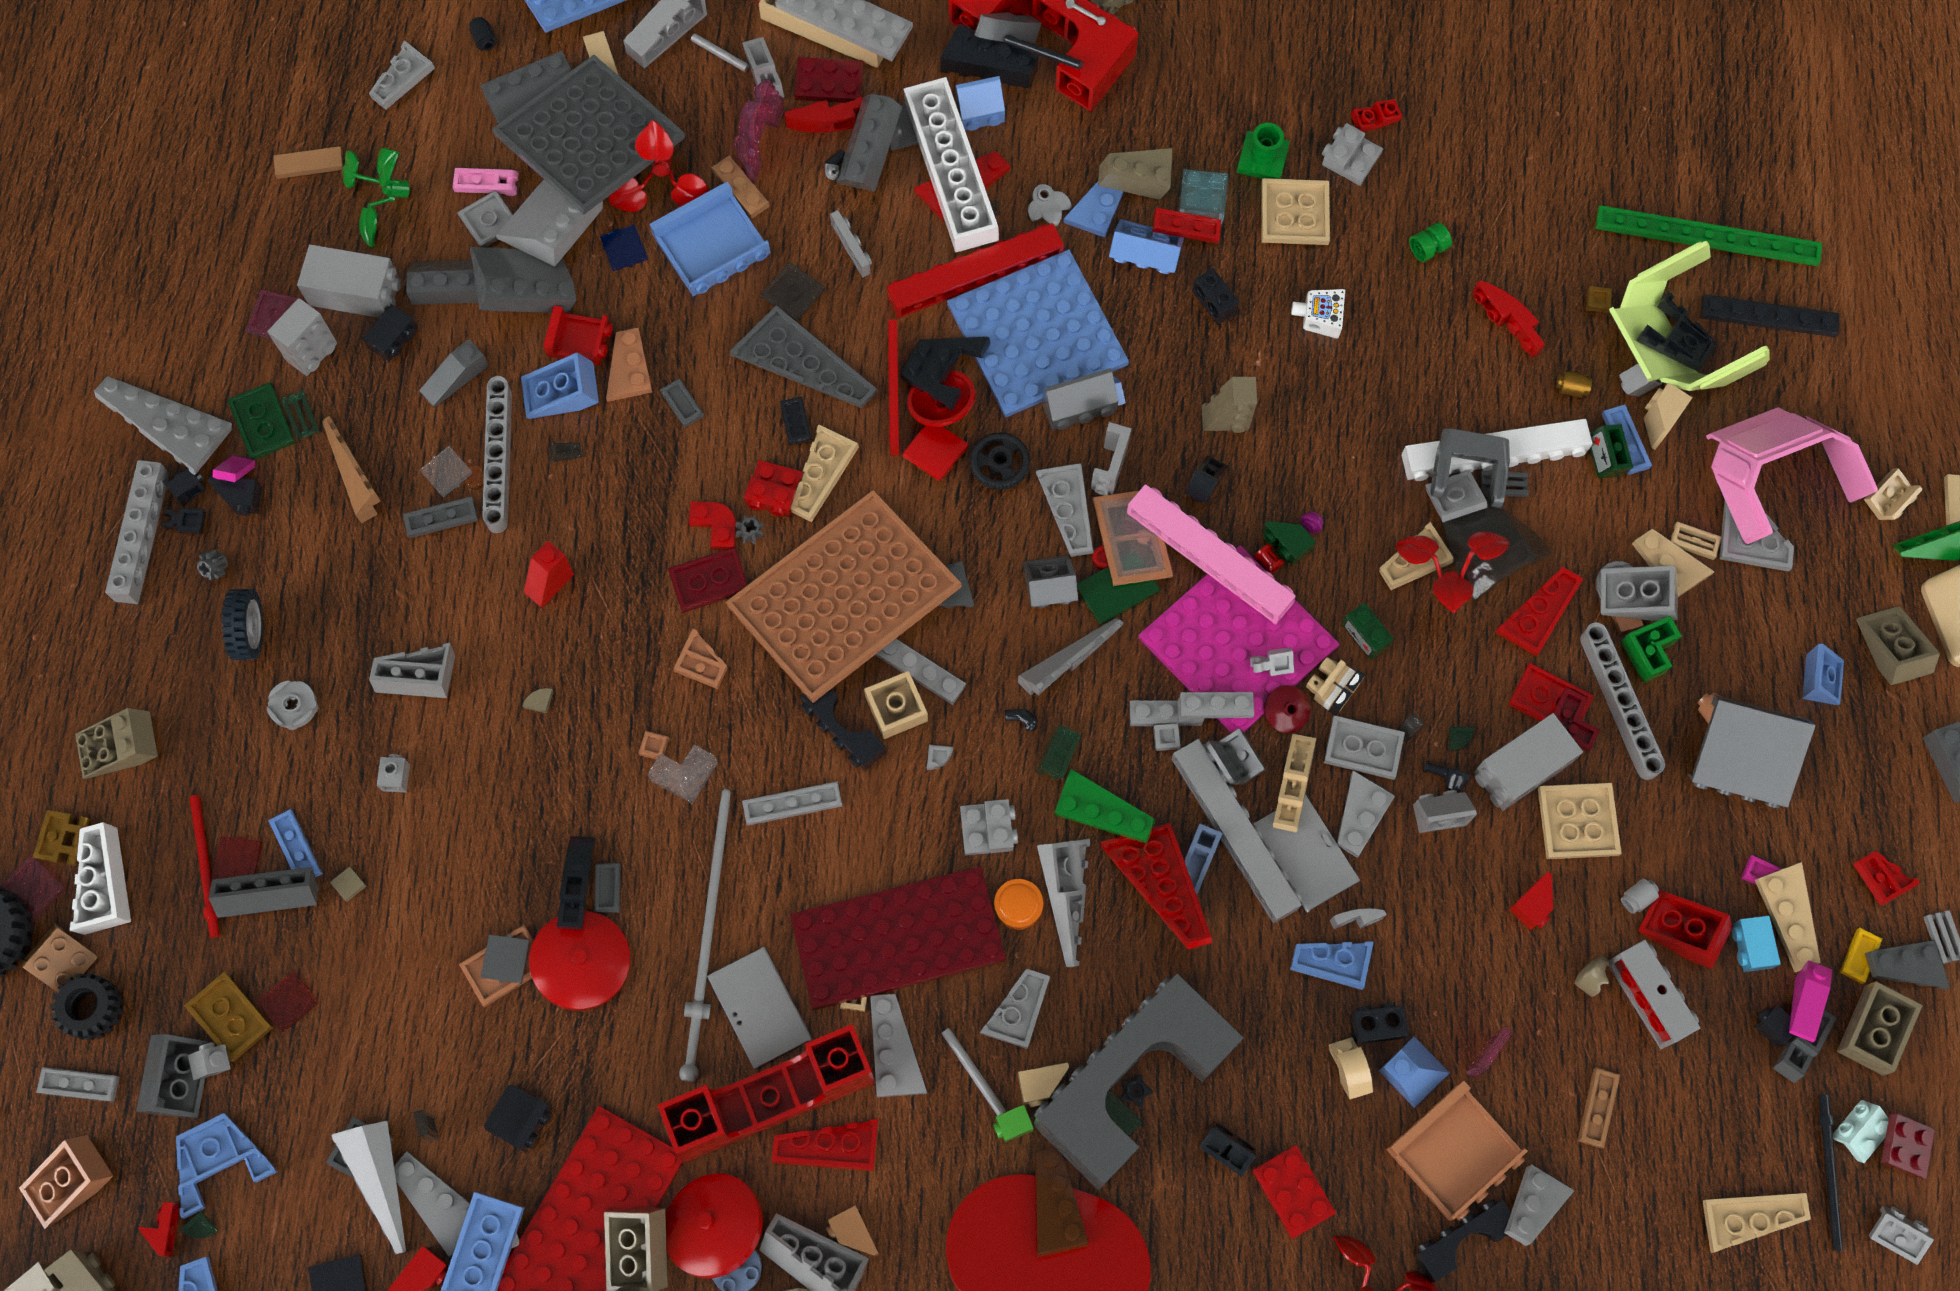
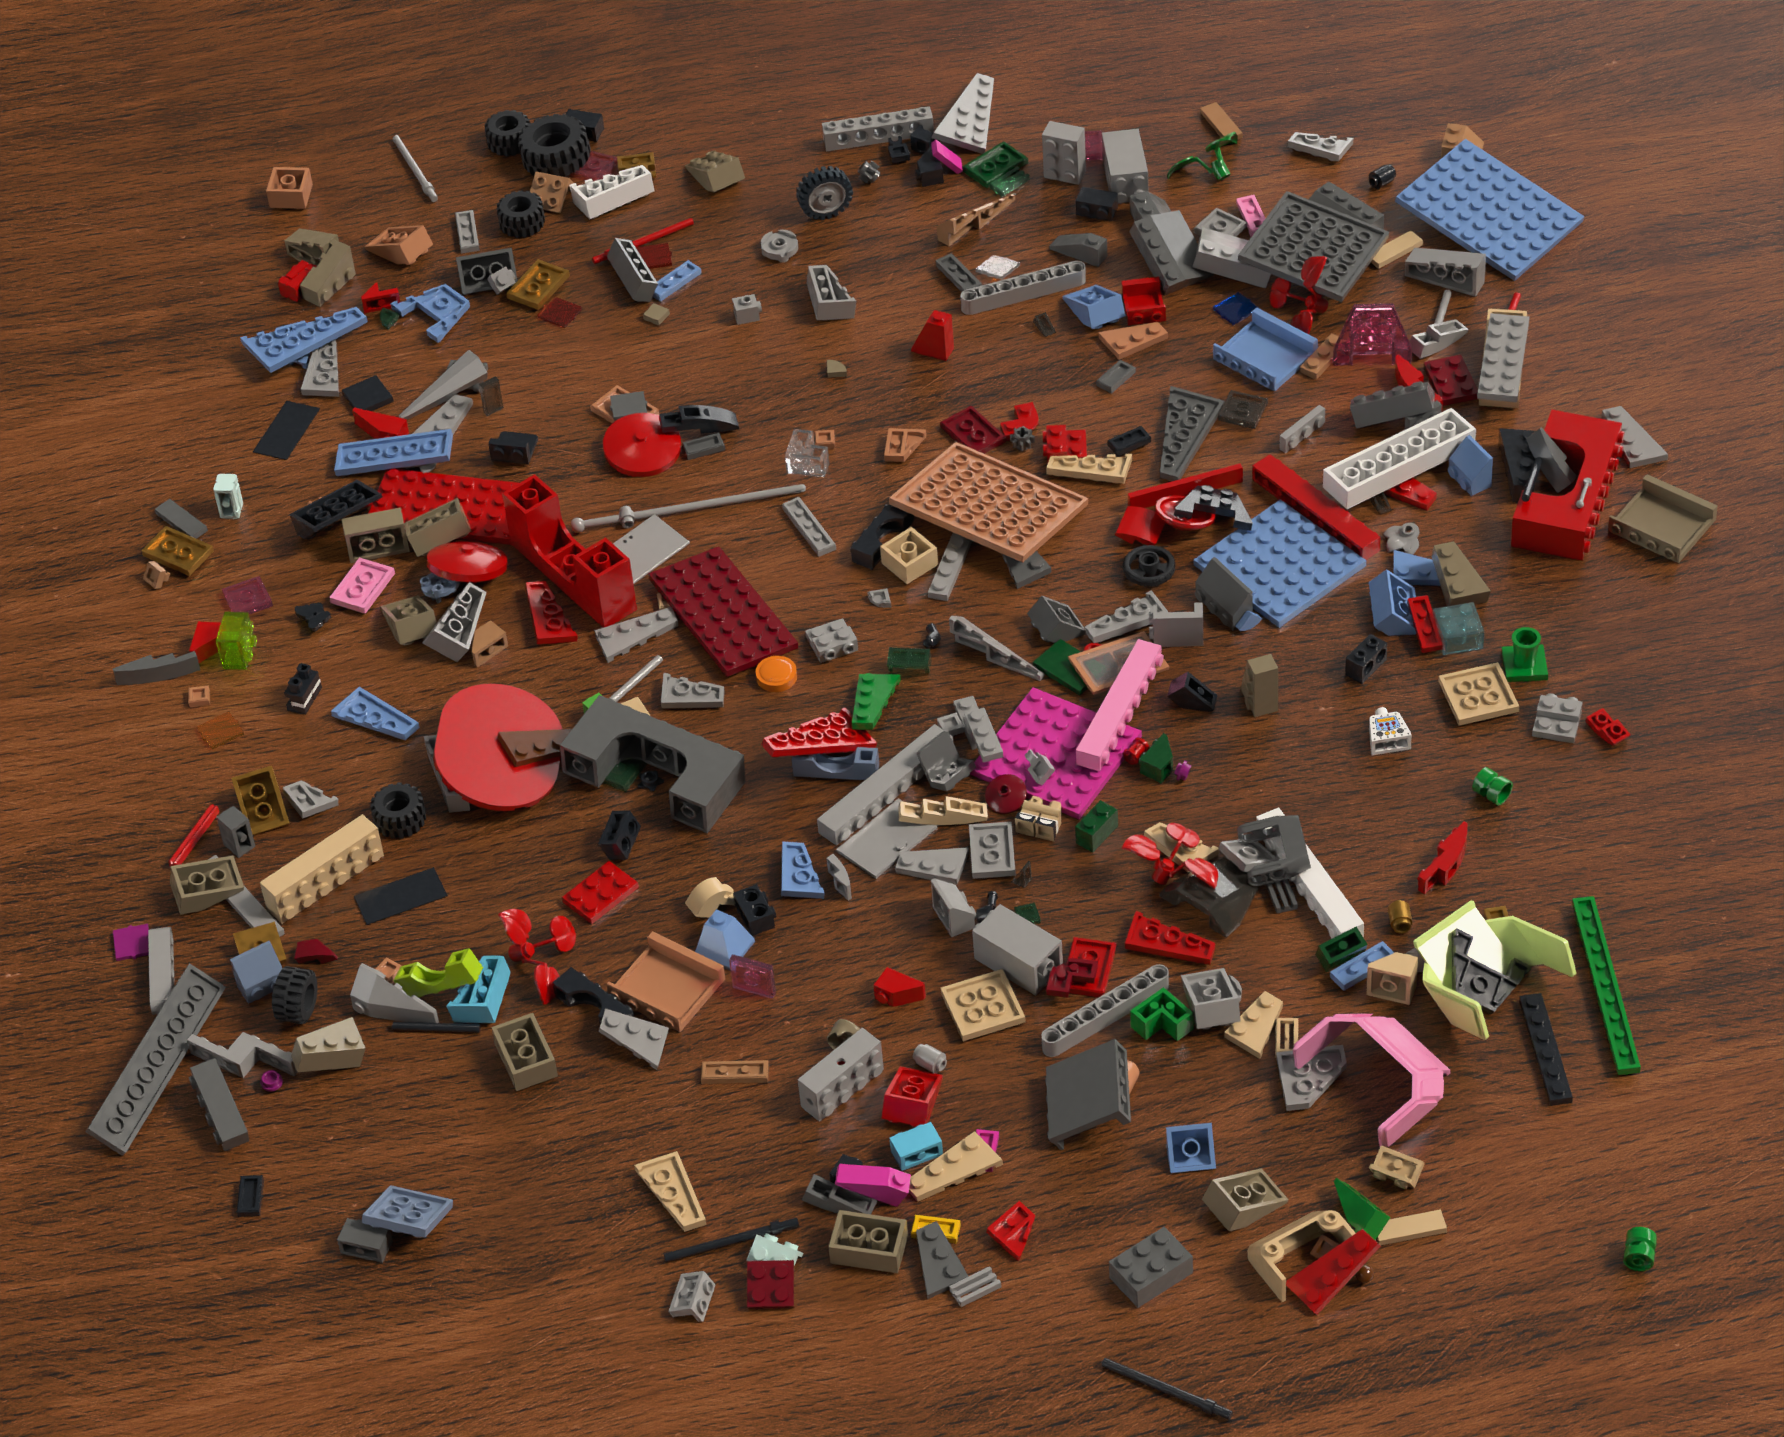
camera: 80 degrees right, 25 degrees down
light grey wedge [1037,839,1090,967] -> none

